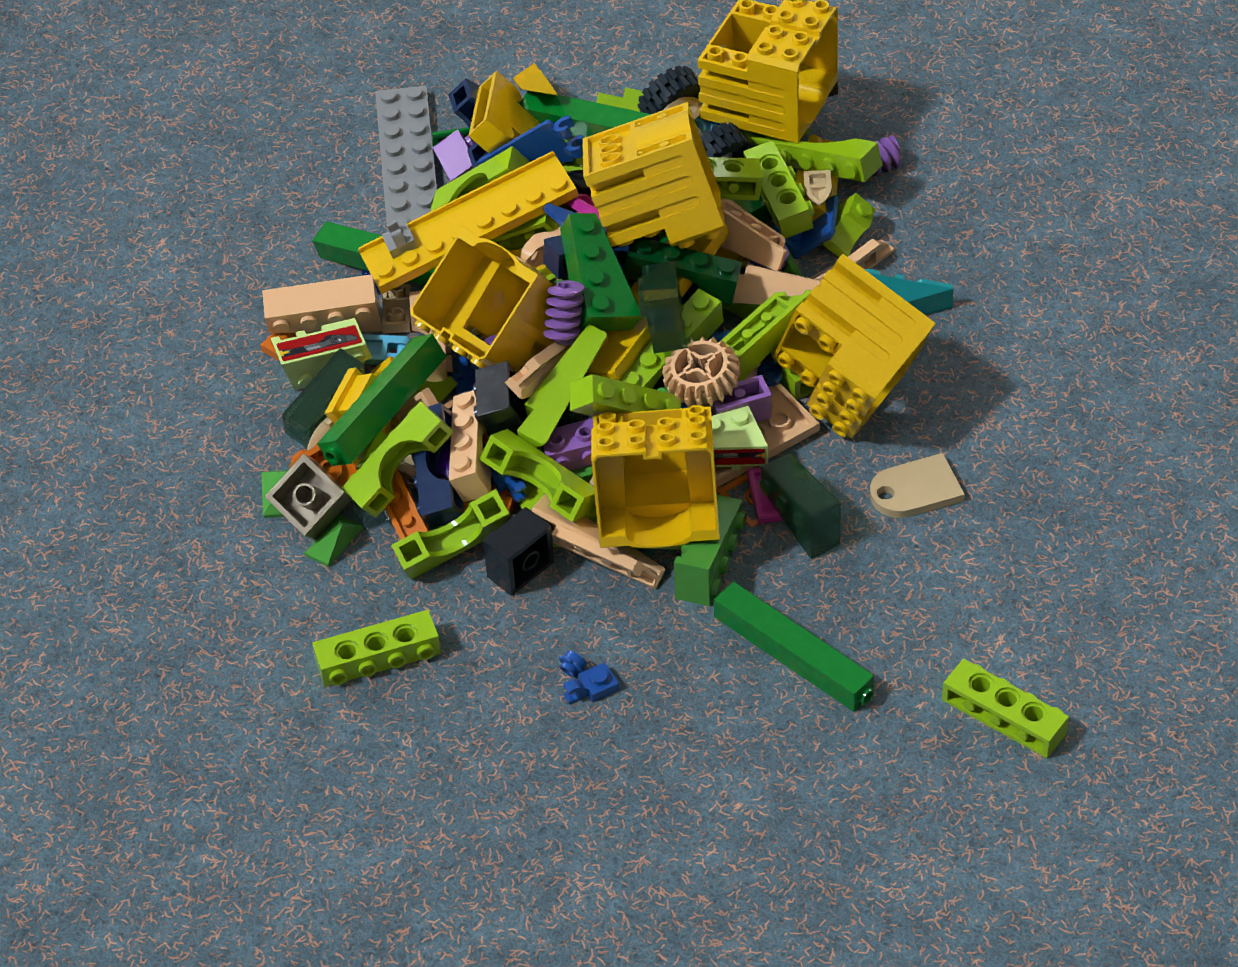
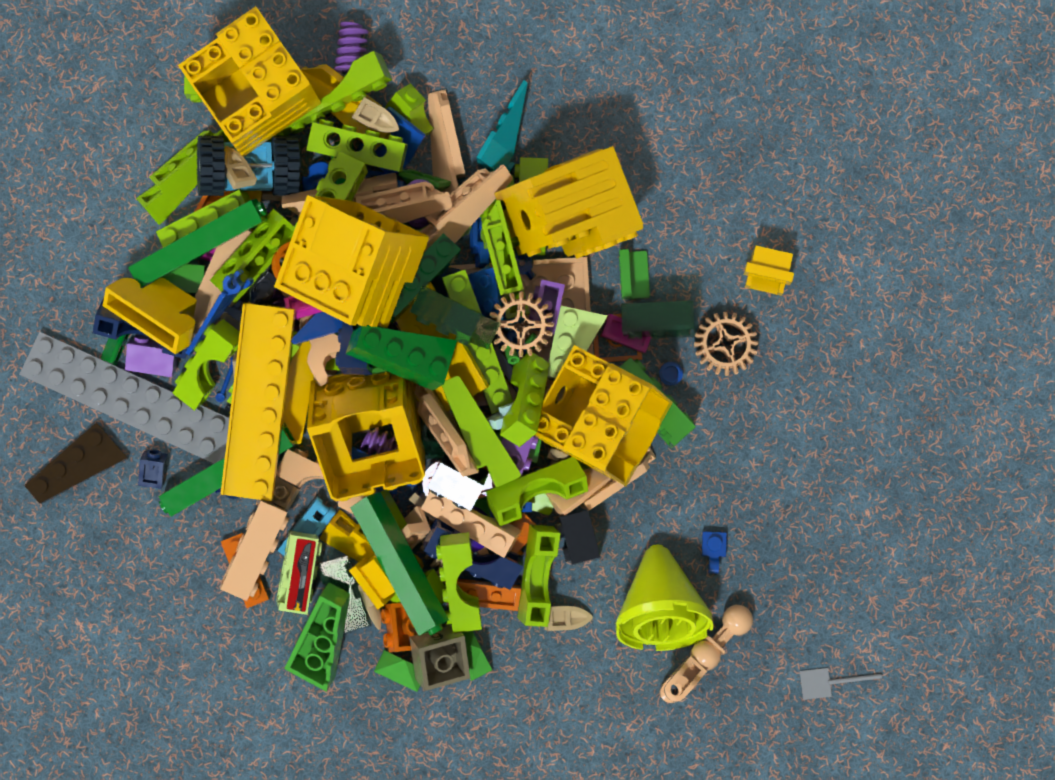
camera: 60 degrees left, 35 degrees up
lime brick [312,609,441,687] -> none
light grey tile [381,220,418,259] -> none
yellow wedge [513,63,558,96] -> none
medium lavender piece [543,280,585,345] -> none
blue plate [559,650,587,677] -> none
green brick [714,581,874,712] -> none
tan tile [870,453,965,518] -> none
lime brick [942,658,1069,758] -> none
none -> dark brown wing [24,422,129,504]
none -> dark blue bracket [138,449,168,489]
none -> bright green wedge [284,583,350,692]
none -> tan plate [545,605,593,631]
none -> neon yellow cone [615,544,713,651]
none -> bright green panel [619,249,650,300]
none -> blue plate [659,362,683,386]
none -> light nougat piece [659,605,753,703]
none -> light nougat gear [694,312,758,376]
none -> yellow plate [743,246,794,296]
none -> light grey piece [800,668,883,700]

